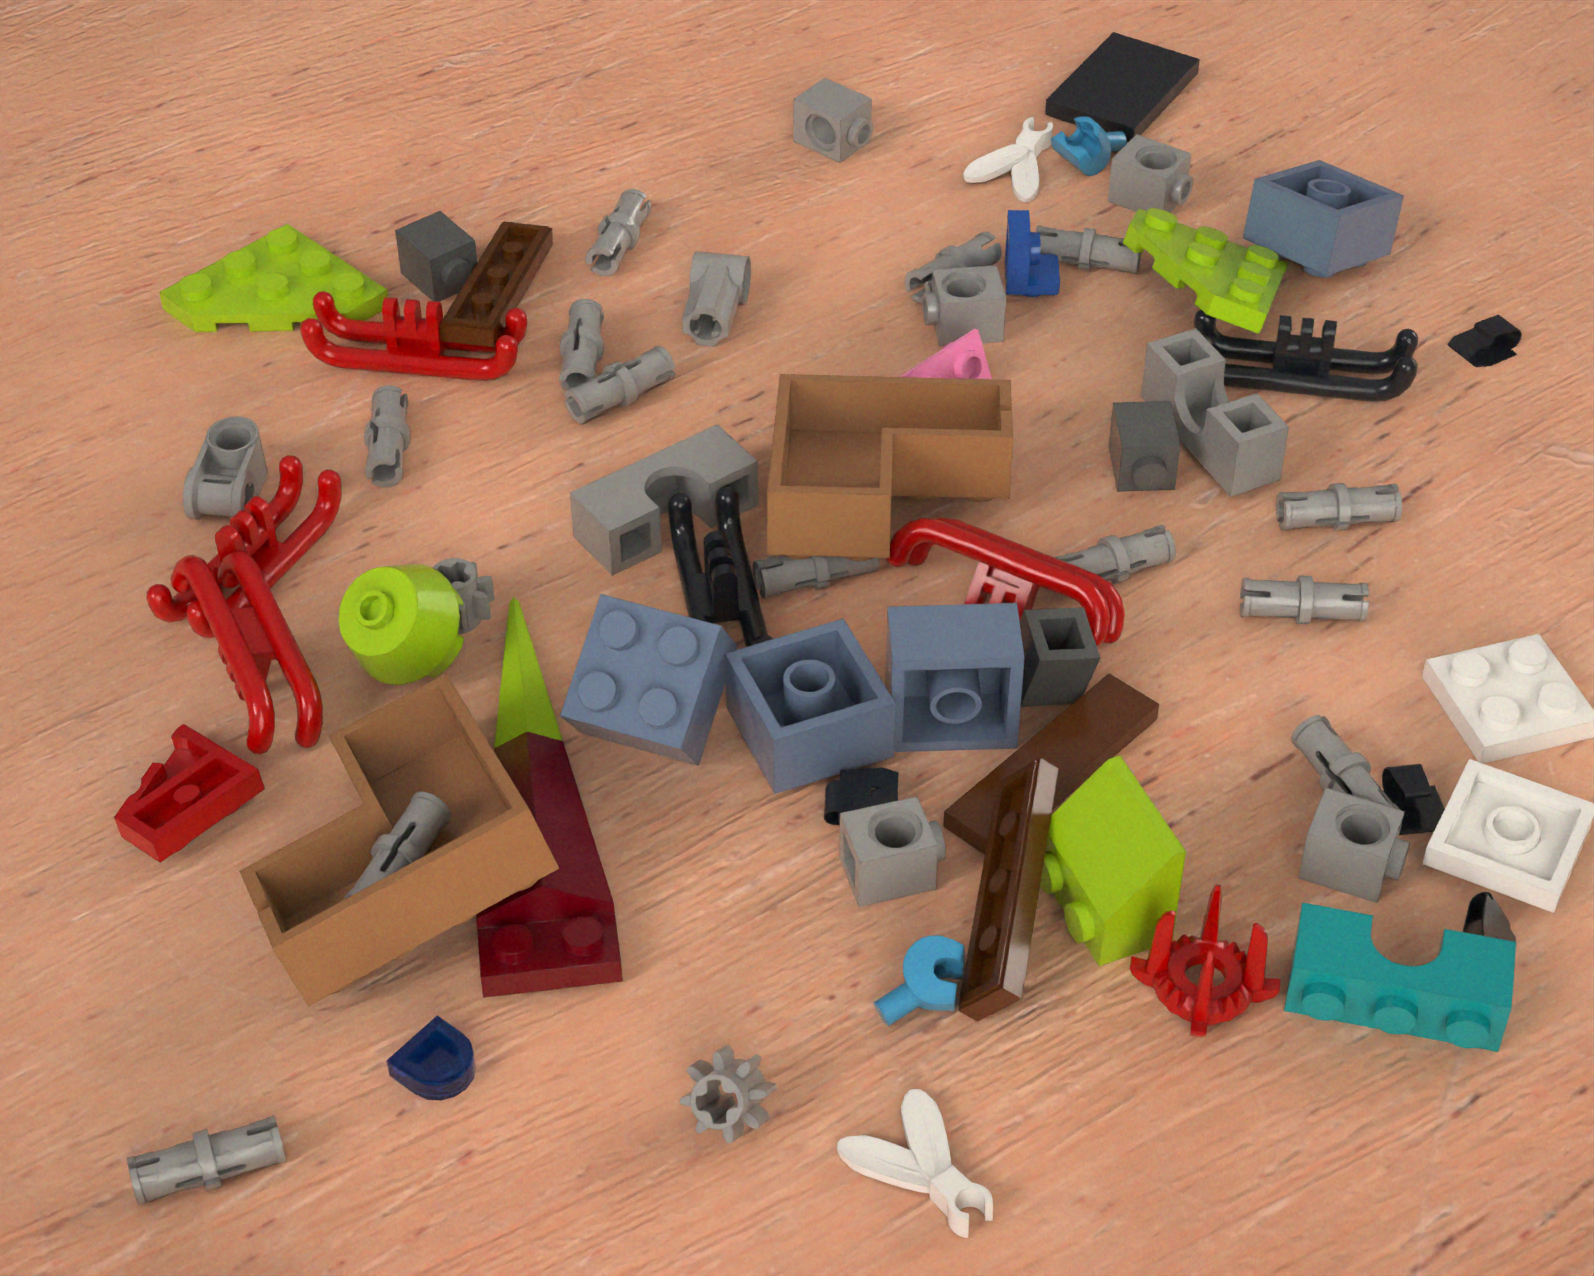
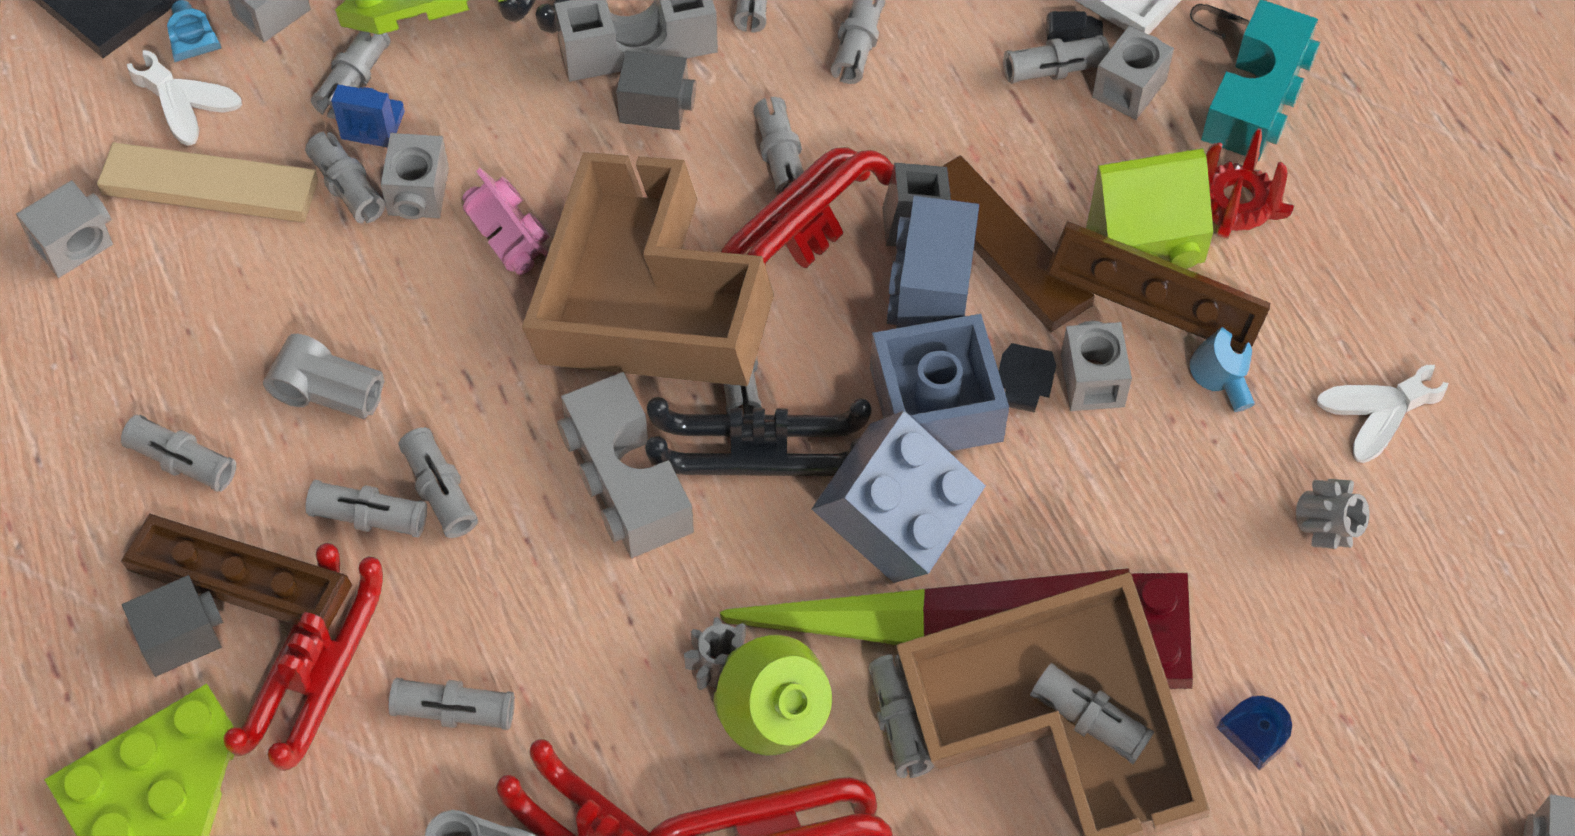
camera: 80 degrees left, 15 degrees up
none -> tan tile [97,142,318,223]

